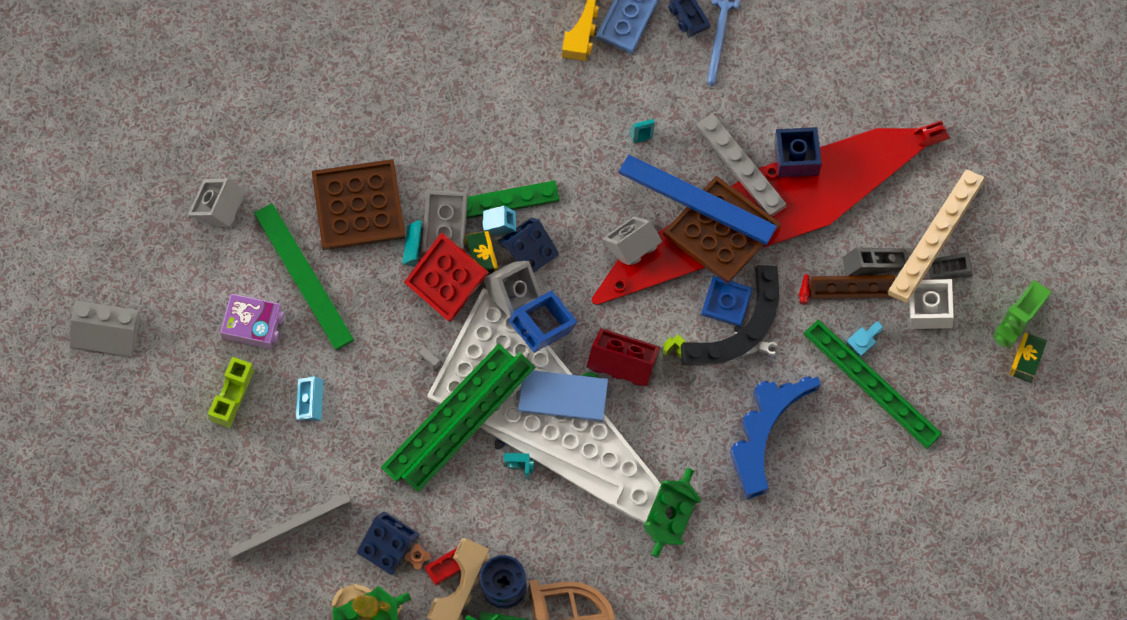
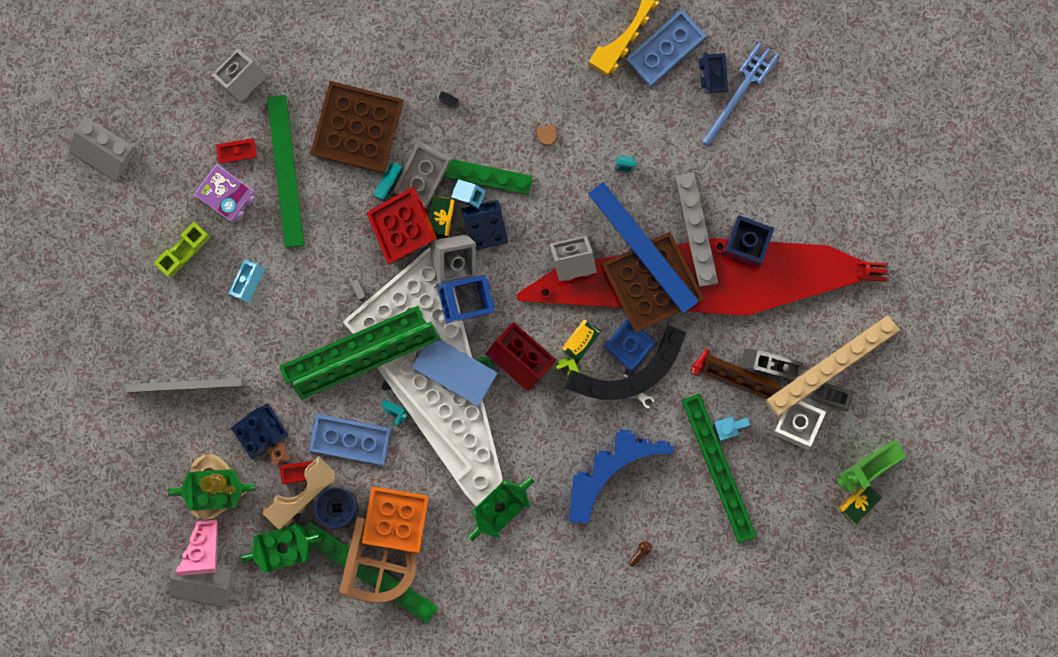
camera: 25 degrees right, 15 degrees up
none -> red plate [216,138,258,164]
none -> medium blue tile [309,414,392,466]
none -> orange plate [362,486,429,554]
none -> black tile [438,91,459,108]
none -> medium nougat tile [536,124,557,146]
none -> piece [562,320,602,363]
none -> reddish brown piece [628,541,652,567]

